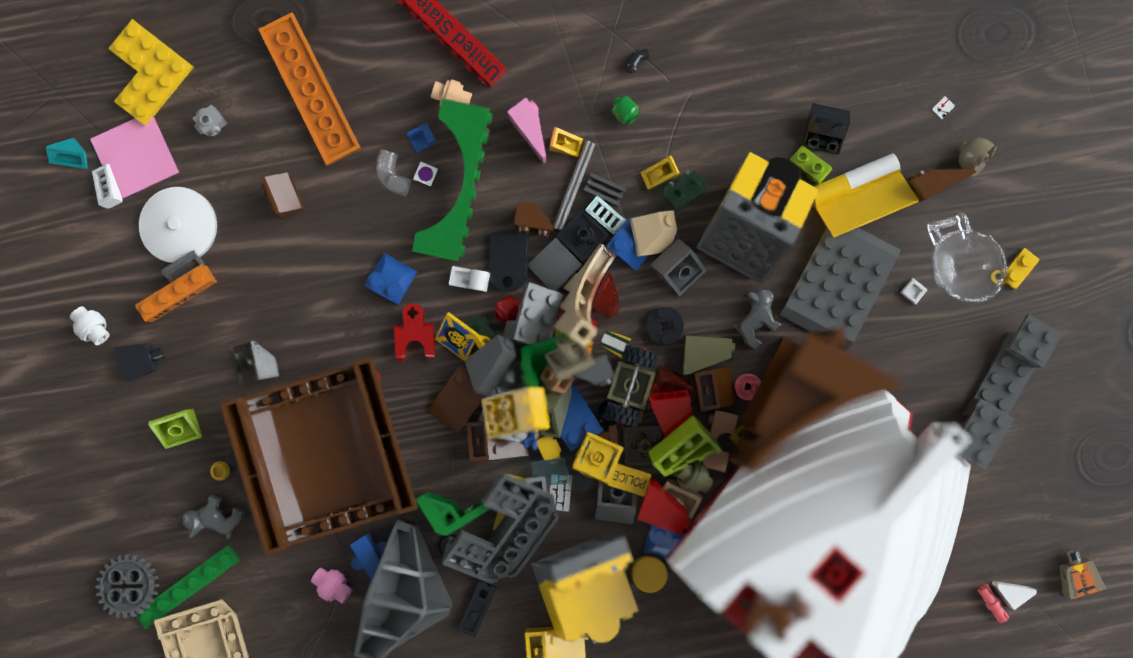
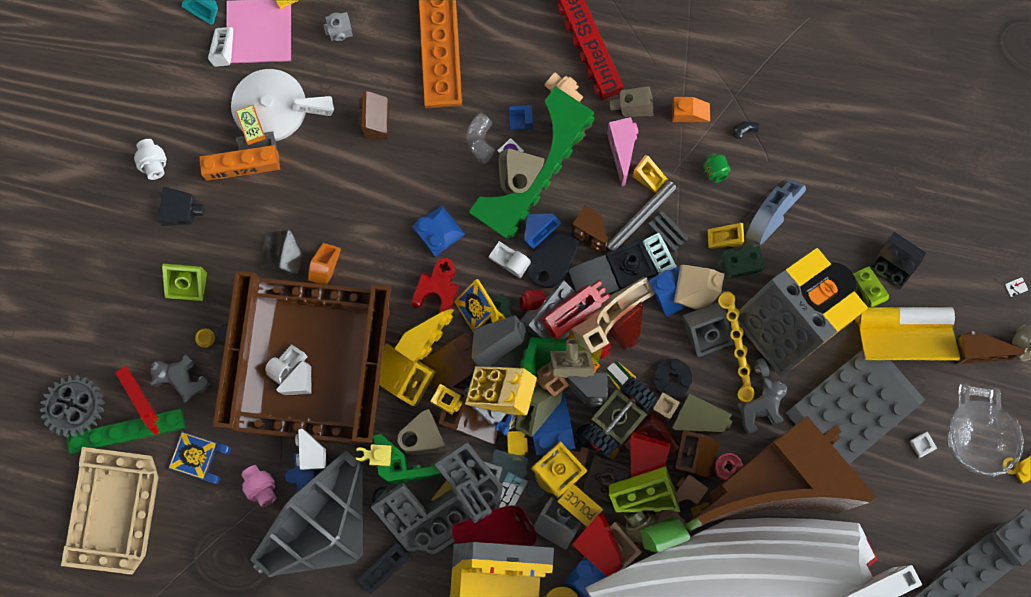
camera: 25 degrees right, 10 degrees down
none -> red hinge [115,366,159,435]
none -> flag [168,432,231,484]
none -> tile [236,105,266,145]
none -> white plate [265,344,307,385]
none -> white slope [276,360,311,395]
none -> white slope [292,96,334,116]
none -> white slope [295,429,326,470]
none -> orange slope [308,243,341,285]
none -> light yellow plate [356,445,392,466]
none -> yellow slope [379,343,436,406]
none -> yellow slope [395,309,454,362]
none -> dark tan hose [397,409,447,455]
none -> yellow window [431,384,463,415]
none -> dark red piece [451,505,537,546]
none -> dark grey tile [453,479,492,523]
none -> dark tan hose [498,148,545,195]
none -> blue slope [524,214,561,249]
none -> red hinge [540,280,610,339]
none -> dark tan torso [610,86,654,117]
none -> bright green brick [640,517,690,553]
none -> tan panel [652,393,680,422]
none -> orange slope [672,97,710,122]
none -> yellow bar [718,292,754,402]
none -> sand blue slope [745,179,806,246]
none -> dark grey tile [754,358,769,378]

